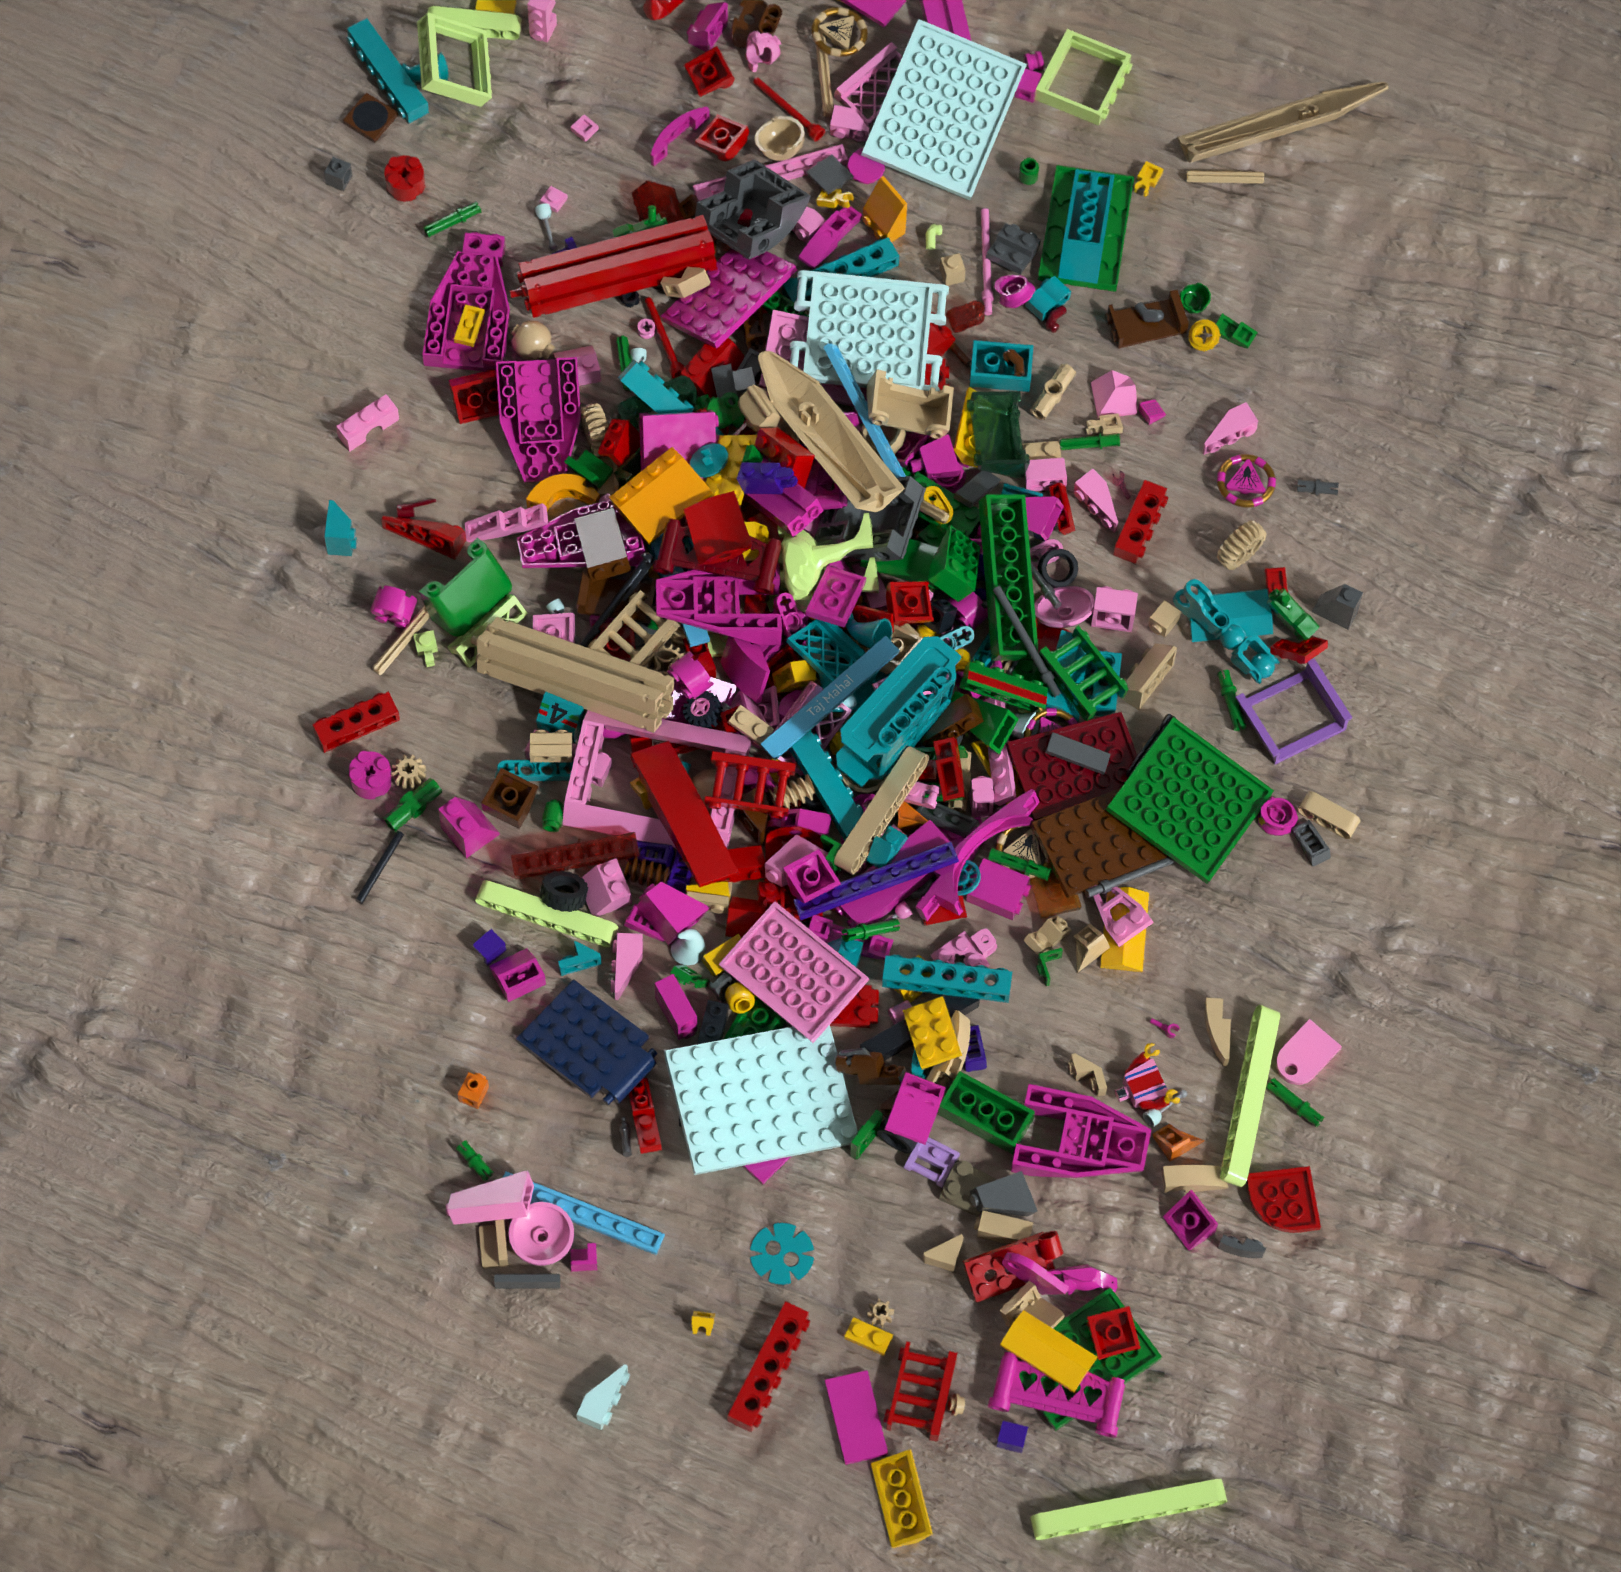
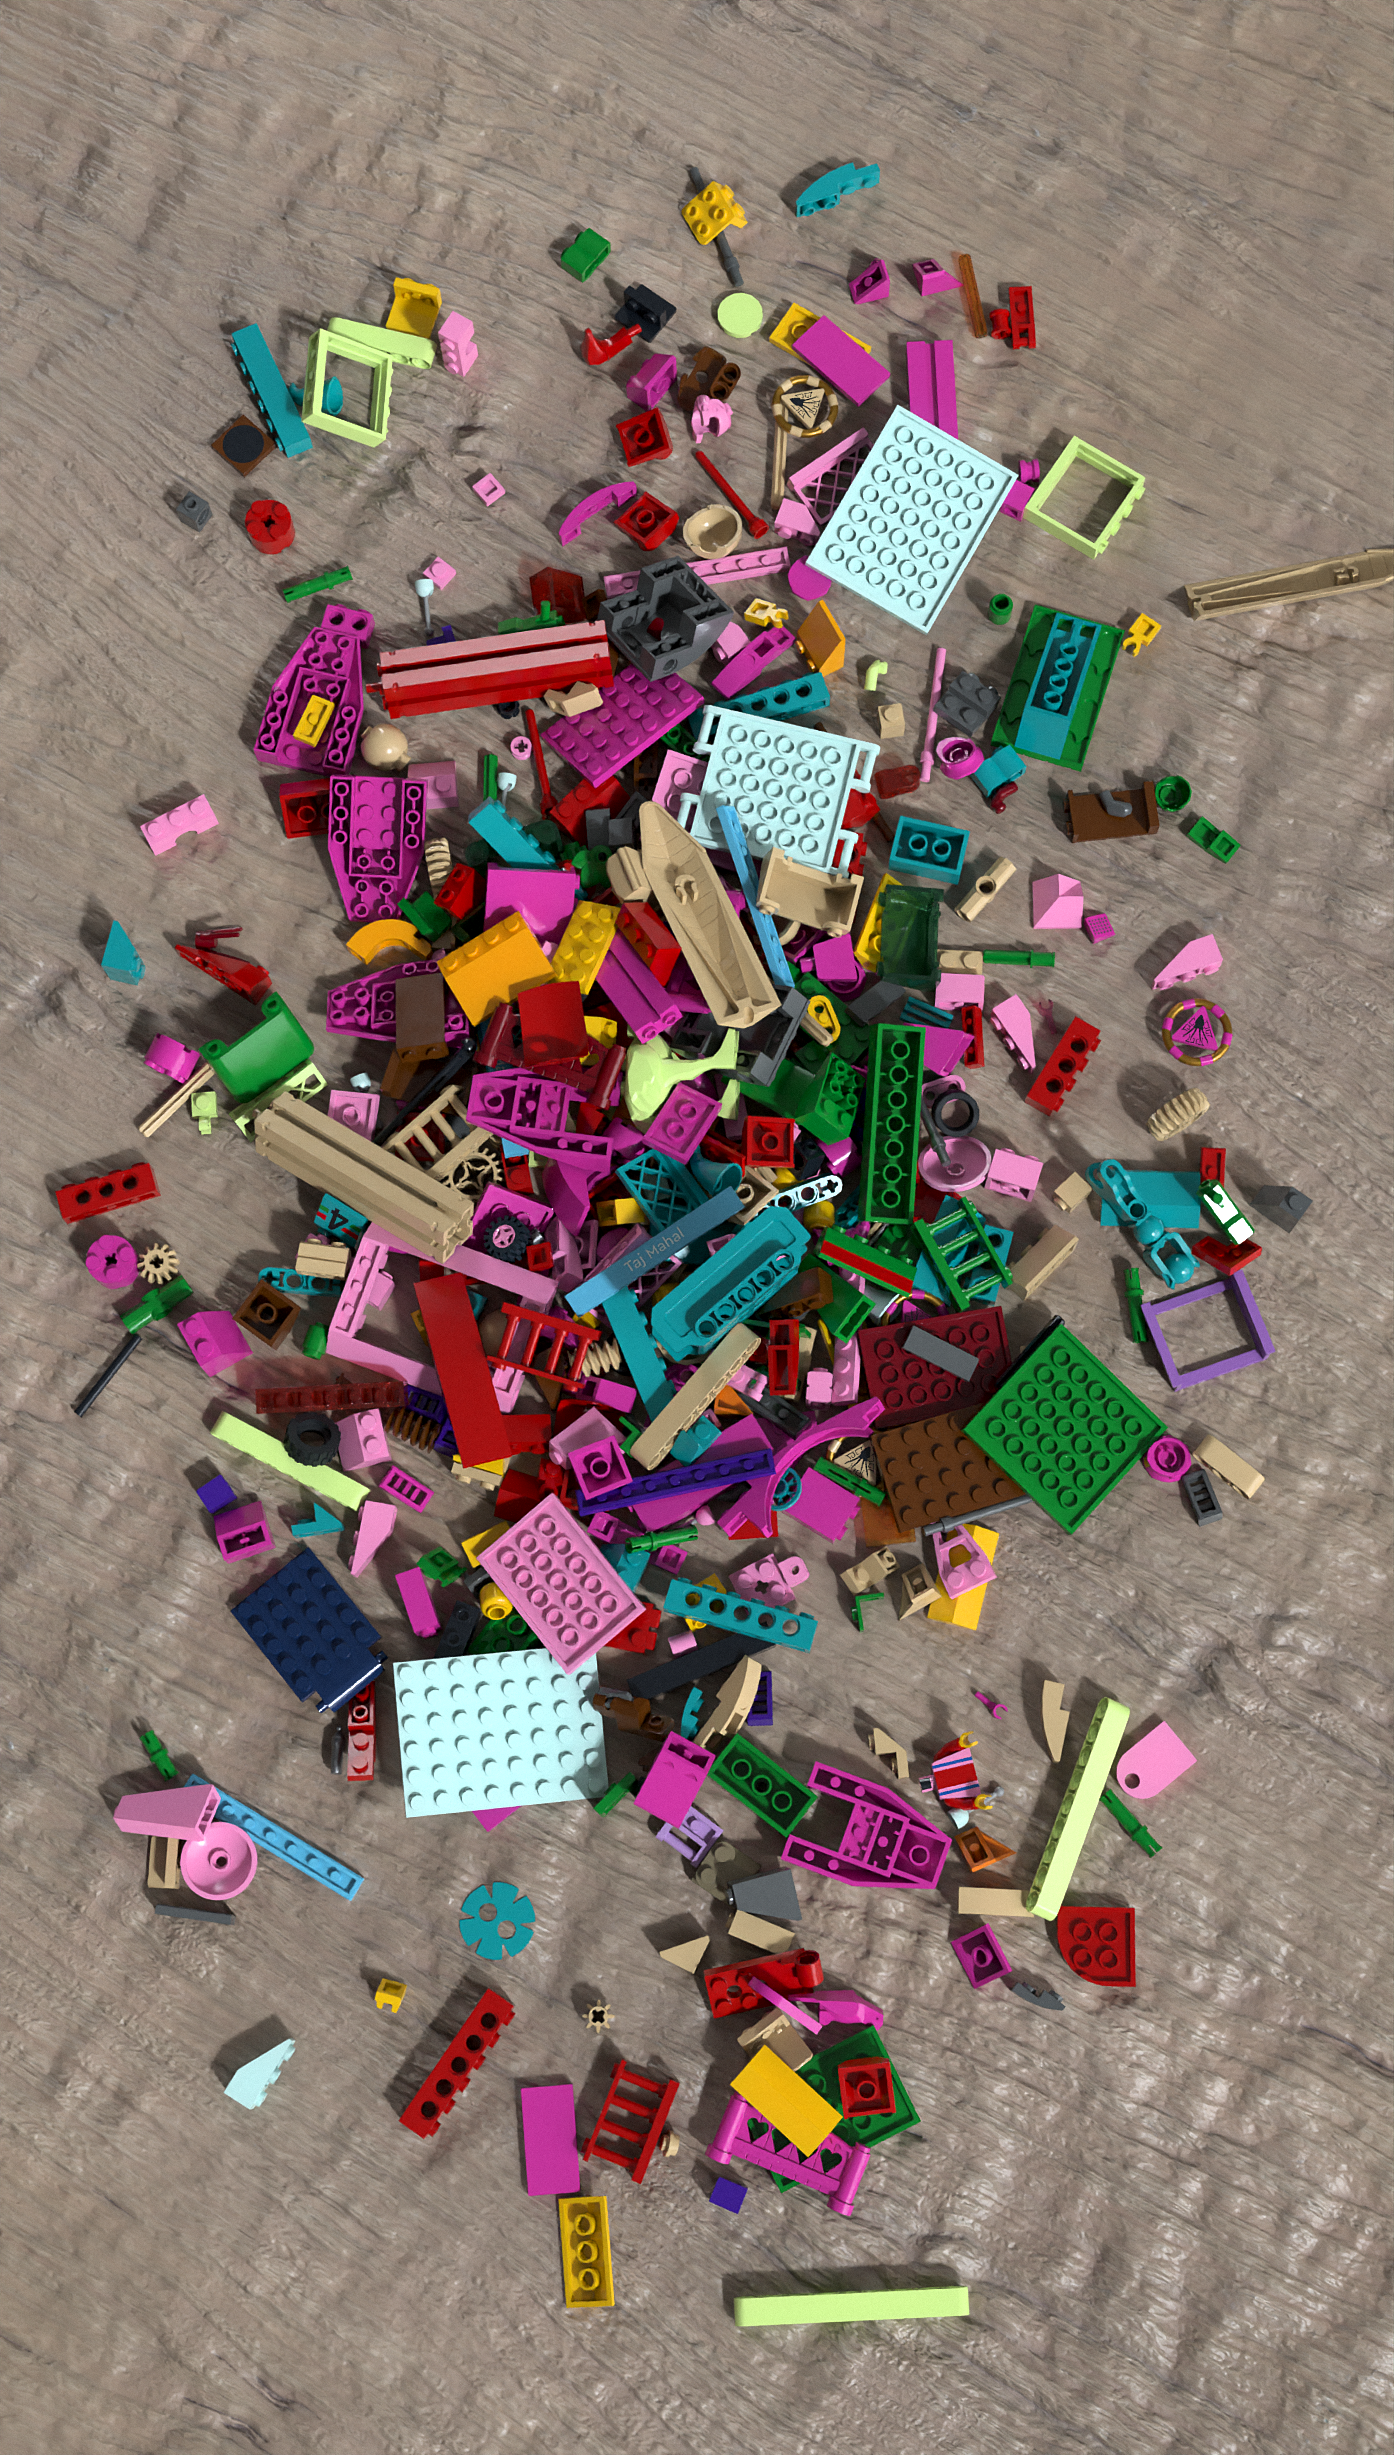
camera: 15 degrees right, 10 degrees up
orange brick [458,1072,489,1109] -> none
bright pink slope [465,503,548,542] -> none
dark pink panel [570,1243,597,1272] -> none
dark pink slope [636,882,709,945] -> none
dark pink brick [667,651,714,699] -> none
light aqua hat [671,928,706,966] -> none
teal piece [690,443,728,478] -> none
tan plate [727,705,774,746] -> none
dark purple hinge [737,462,798,494] -> none
green tile [742,444,763,463] -> none
dark pink beam [774,593,806,650] -> none
dark grey piece [806,155,853,194] -> none
yellow plate [844,1317,893,1356] -> none
yellow plate [903,996,963,1069] -> none
dark grey bar [993,586,1061,698] -> none
reddish brown arm [1003,349,1025,377] -> none
tan plate [1086,413,1123,437] -> none
tan axle [1186,170,1264,183] -> none
yellow gear [1188,319,1221,352] -> none
dark grey pin [1297,479,1339,496] -> none

